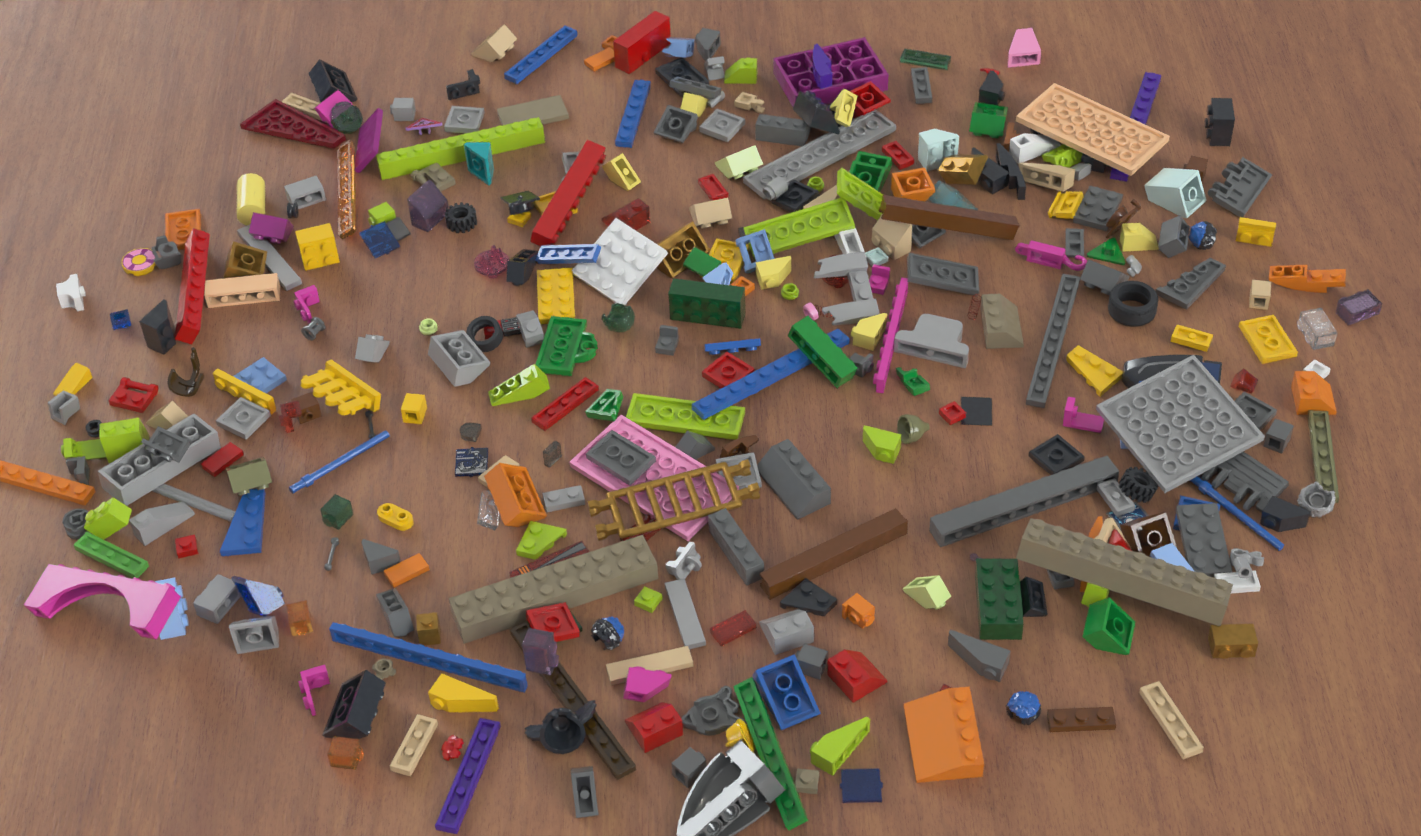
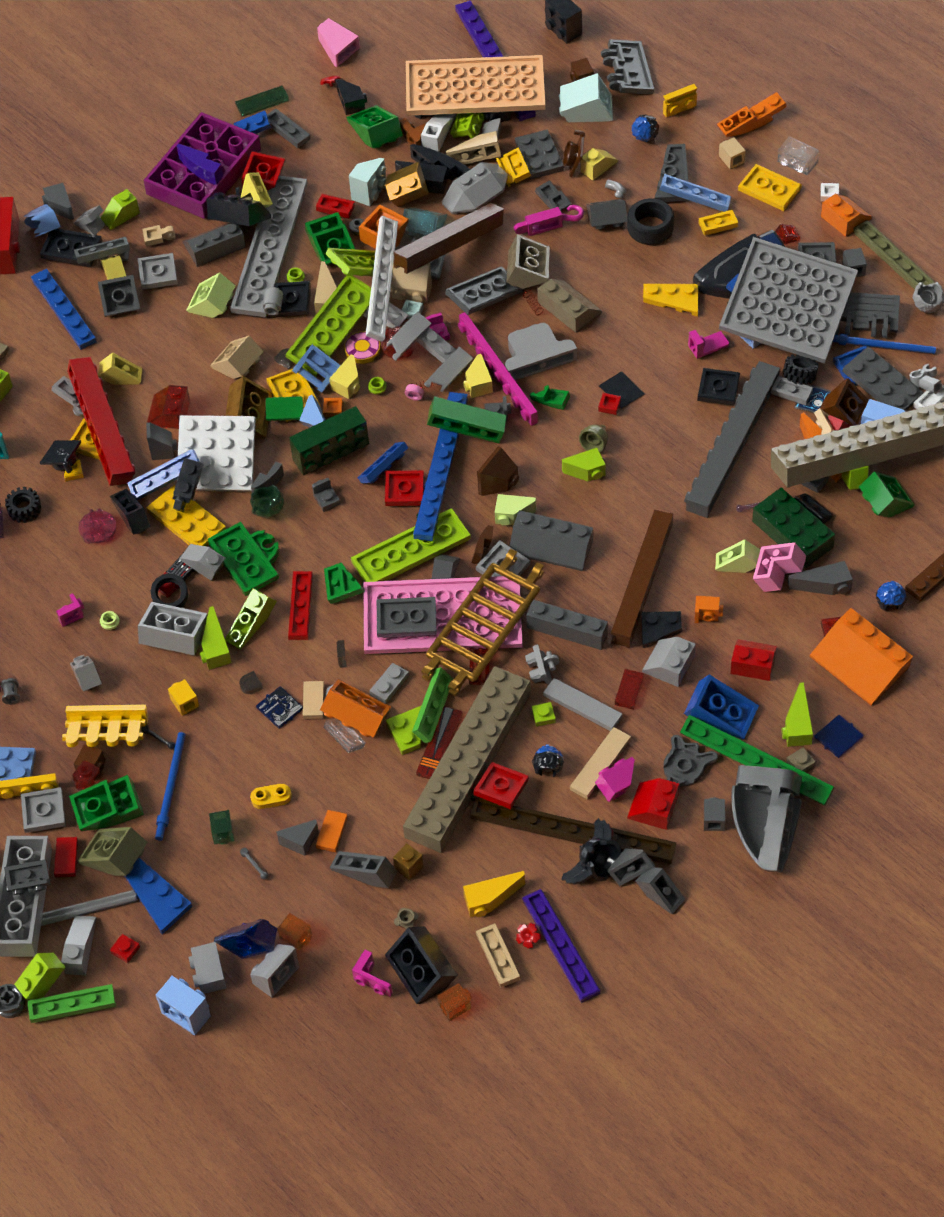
camera: 40 degrees left, 10 degrees up
arch [24,564,181,640] -> none
blue plate [329,622,528,693] -> none
clear purple brick [522,628,559,675] -> none
red tile [698,174,729,201] -> none
yellow piece [726,719,756,752] -> none
dark grey brick [795,644,828,680] -> none
dark grey plate [1026,274,1080,408] -> none
green piece [1087,237,1126,265] -> none
dark grey brick [1158,215,1190,258] -> none
black slope [1260,496,1311,532] -> none
brick [1336,289,1382,326] -> none
none -> dark pink bracket [56,593,84,627]
none -> green slope [69,775,144,831]
none -> dark grey slope [146,423,177,460]
none -> black hinge [173,458,204,512]
none -> lime slope [200,606,232,670]
none -> blue plate [234,111,271,134]
none -> dark grey slope [251,462,284,499]
none -> tile [344,331,381,364]
none -> white tile [366,216,398,342]
none -> bright green plate [412,667,453,743]
none -> light grey wedge [442,162,508,214]
none -> reddish brown slope [477,446,519,496]
none -> yellowish green slope [495,494,536,526]
none -> dark tan slope [506,234,550,289]
none -> dark grey slope [608,848,655,886]
none -> medium blue tile [660,174,731,212]
none -> bright pink brick [753,543,806,592]

